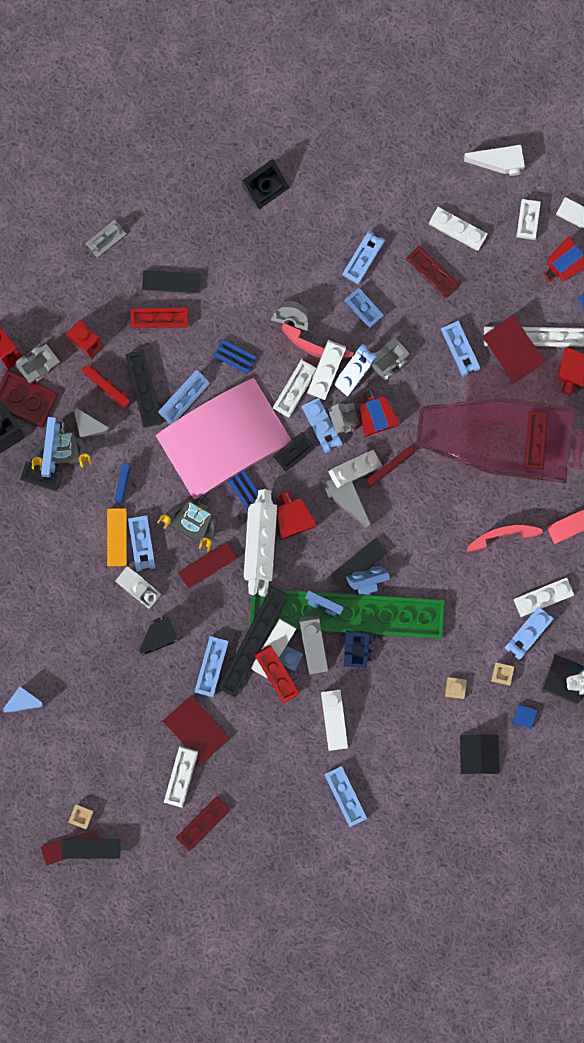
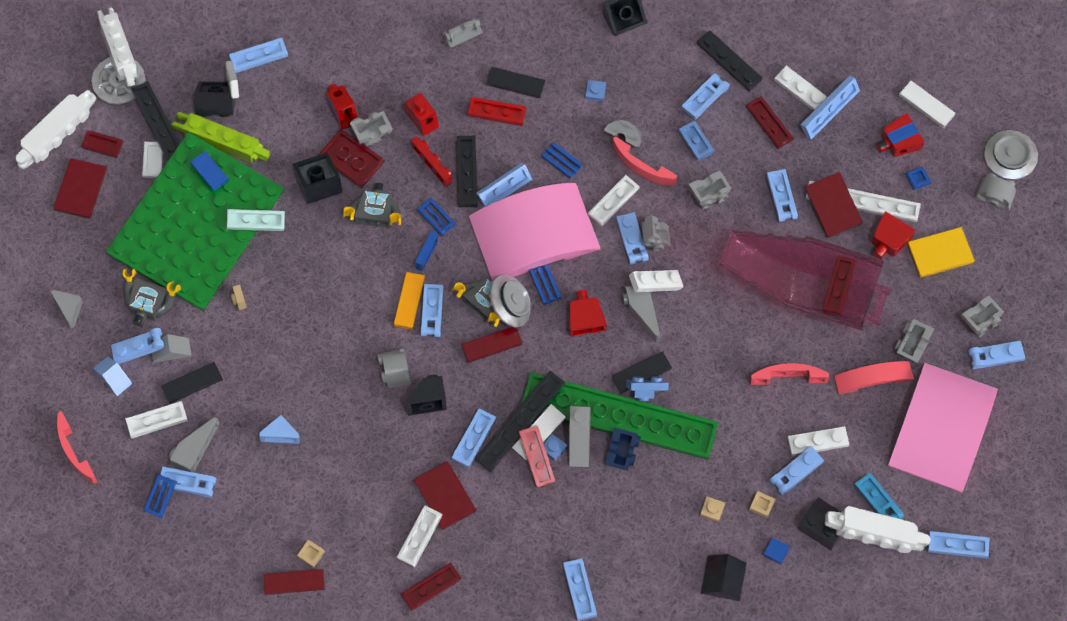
camera: 15 degrees right, 15 degrees down
black plate [20,461,63,492] -> none
light blue plate [41,417,60,477] -> none
black tile [62,839,121,859] -> none
light grey slope [74,408,109,439] -> none
white slope [115,566,161,609] -> none
white hinge [244,489,277,597] -> none
black plate [273,432,315,472] -> none
medium blue plate [305,591,344,617] -> none
white plate [307,340,346,400] -> none
white slope [321,690,348,751] -> none
plate [334,344,378,396] -> none
torso [359,389,399,437] -> none
dark red tile [366,445,416,487] -> none
white slope [464,145,525,176] -> none
white plate [516,199,541,240] -> none
none -> light grey cylinder [377,348,411,388]
none -> blue tile [417,198,456,237]
none -> piece [490,274,531,328]
none -> medium blue plate [585,80,606,101]
none -> black plate [697,30,762,92]
none -> light blue plate [801,76,860,139]

